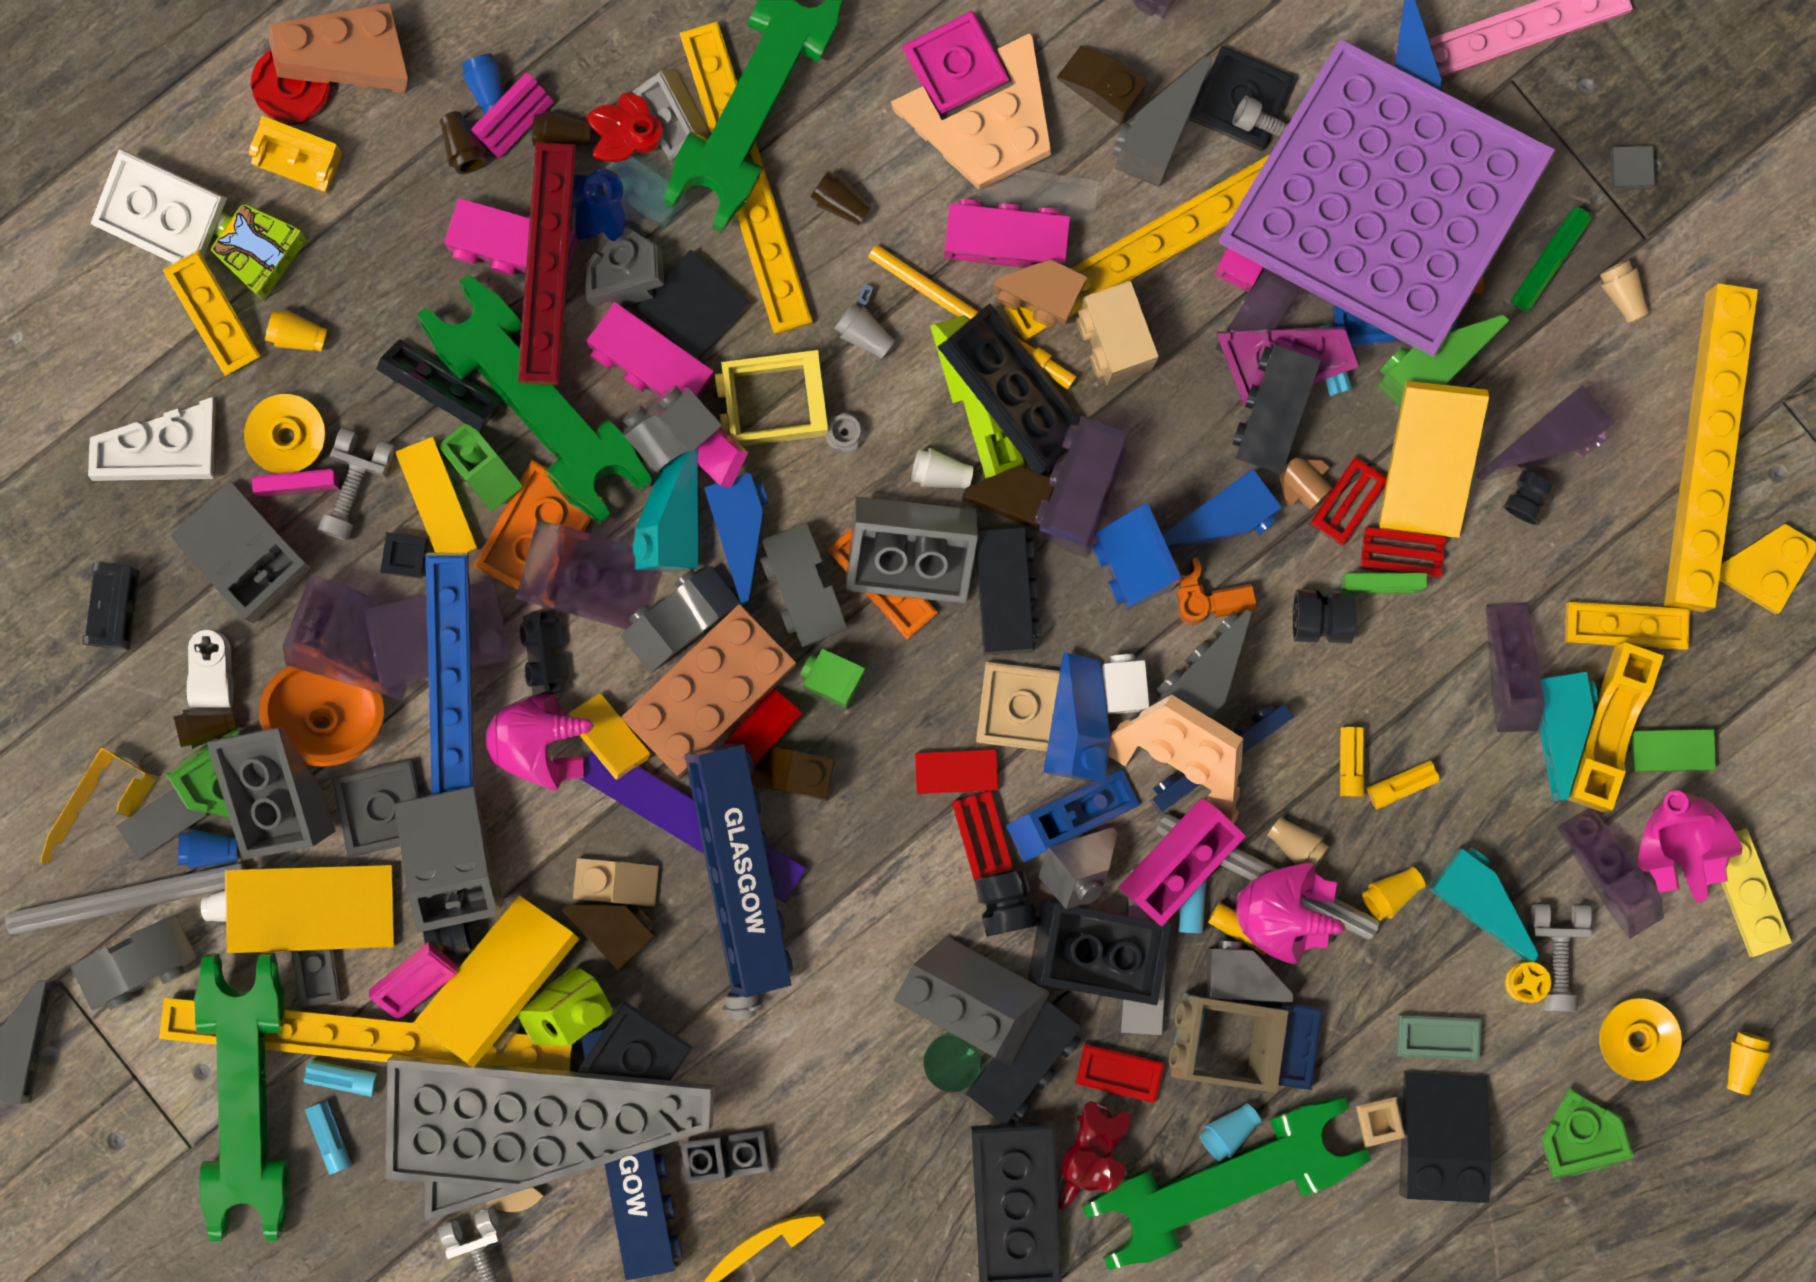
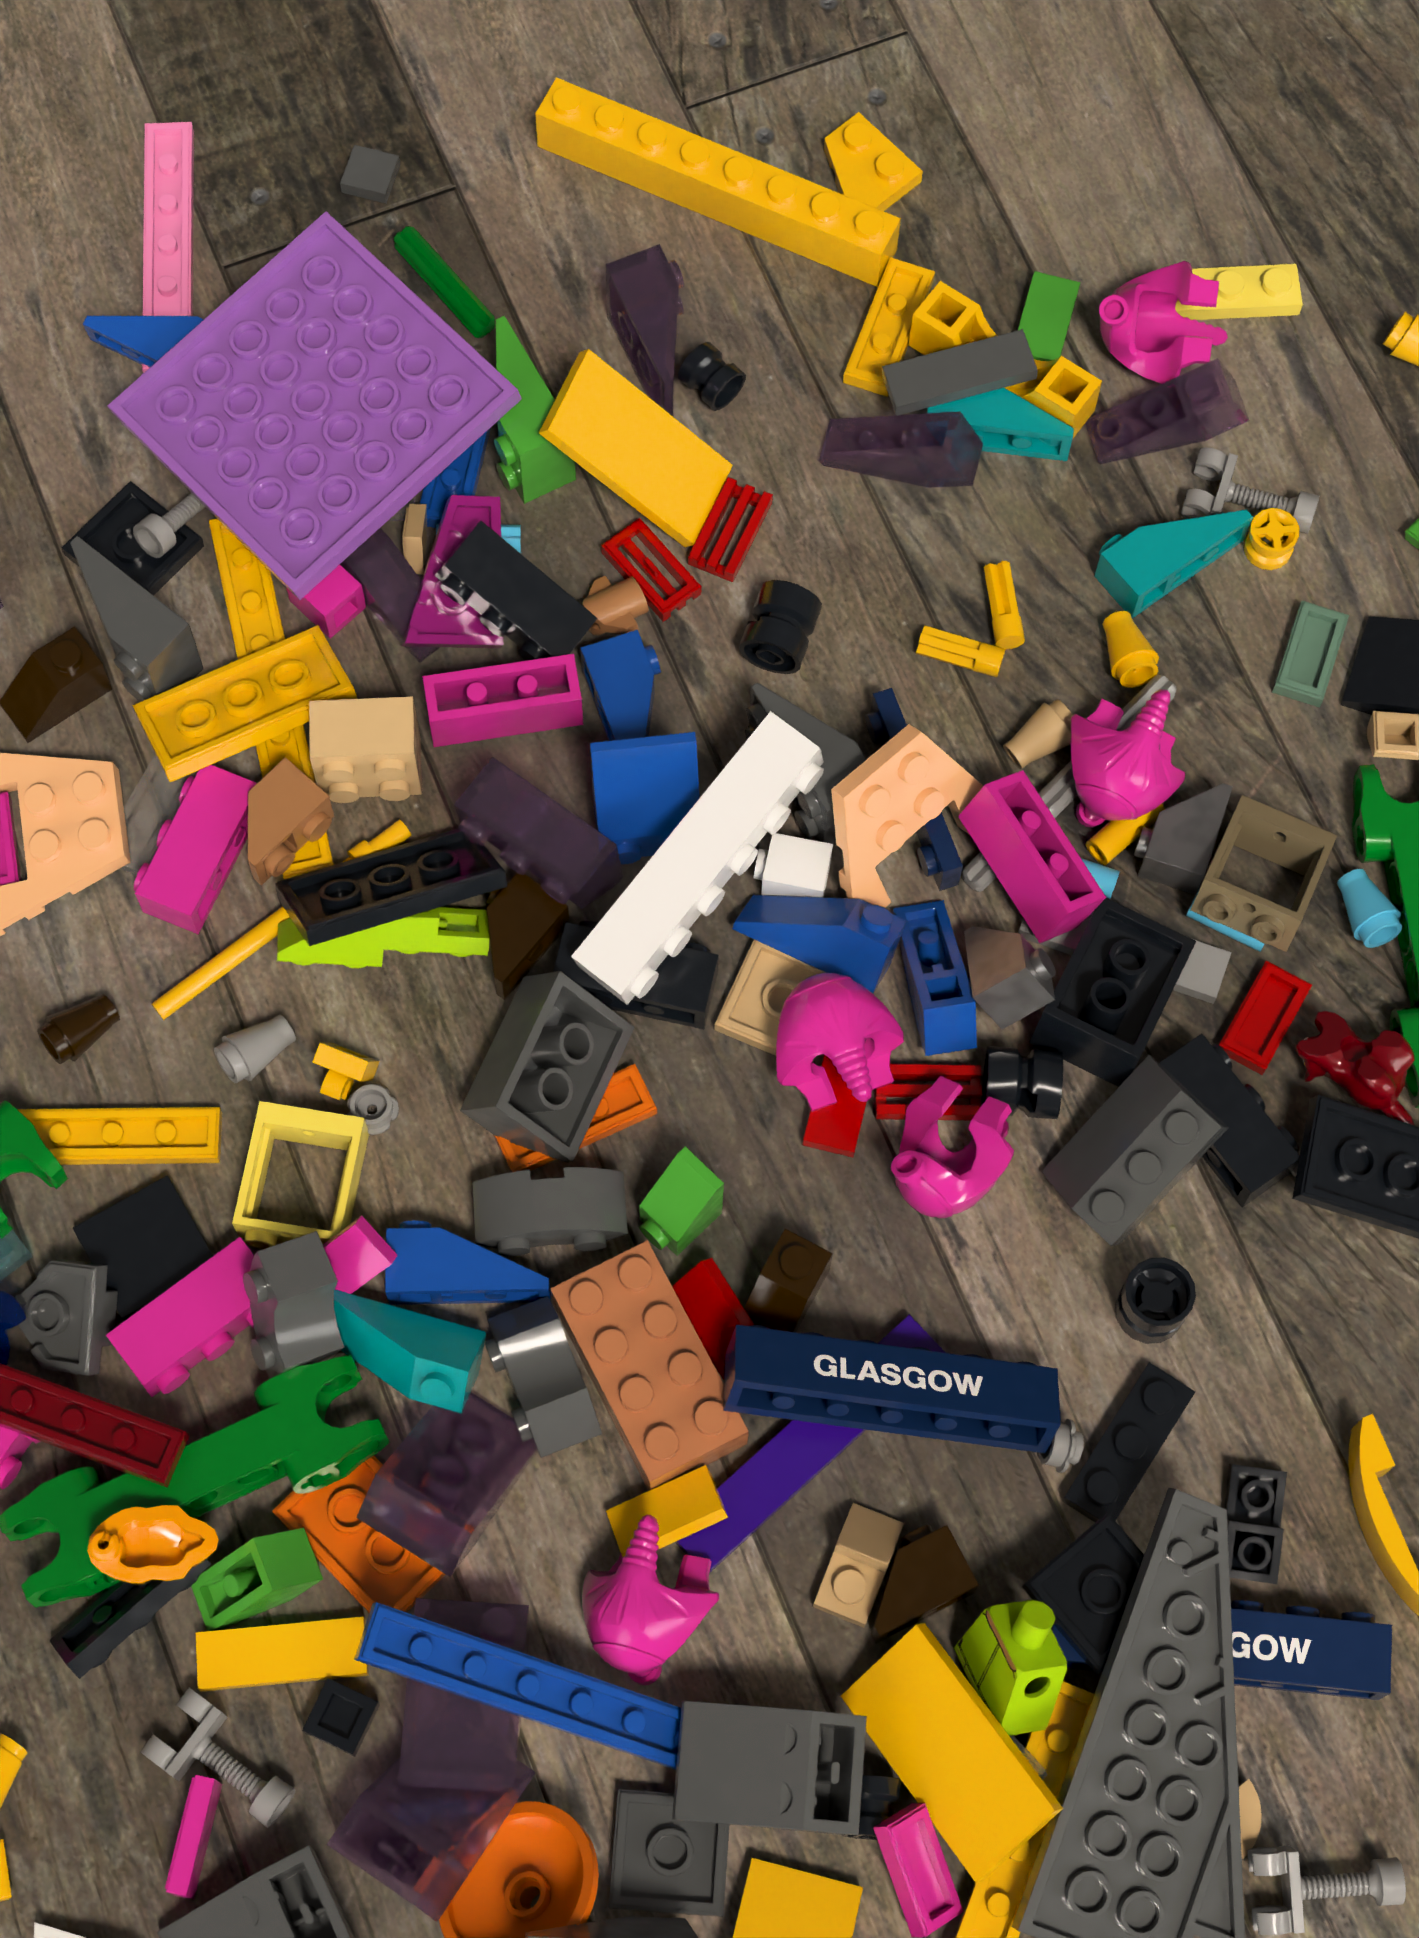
camera: 70 degrees left, 15 degrees down
yellow dish [244,394,326,474] -> none
black hinge [519,611,569,695] -> none
sand blue piece [857,284,874,308] -> none
white cone [911,448,973,489] -> none
clear green piece [923,1034,981,1092] -> none
orange bar [1174,558,1256,625] -> none
dark blue plate [1278,1002,1323,1090] -> none
bright green tile [1340,573,1427,594] -> none
yellow dish [1599,998,1682,1081] -> none
tan cone [1600,260,1649,323] -> none
none -> light orange arm [87,1505,219,1584]
none -> yellow tile [132,625,358,783]
none -> yellow tile [312,1043,380,1100]
none -> tan tile [402,504,427,575]
none -> dark pink brick [422,654,583,747]
none -> white brick [571,711,824,1005]
none -> dark pink piece [776,973,904,1112]
none -> dark grey tile [882,329,1038,416]
none -> dark pink piece [891,1076,1014,1218]
none -> black plate [1062,1362,1195,1523]
none -> black wheel [1115,1257,1196,1344]

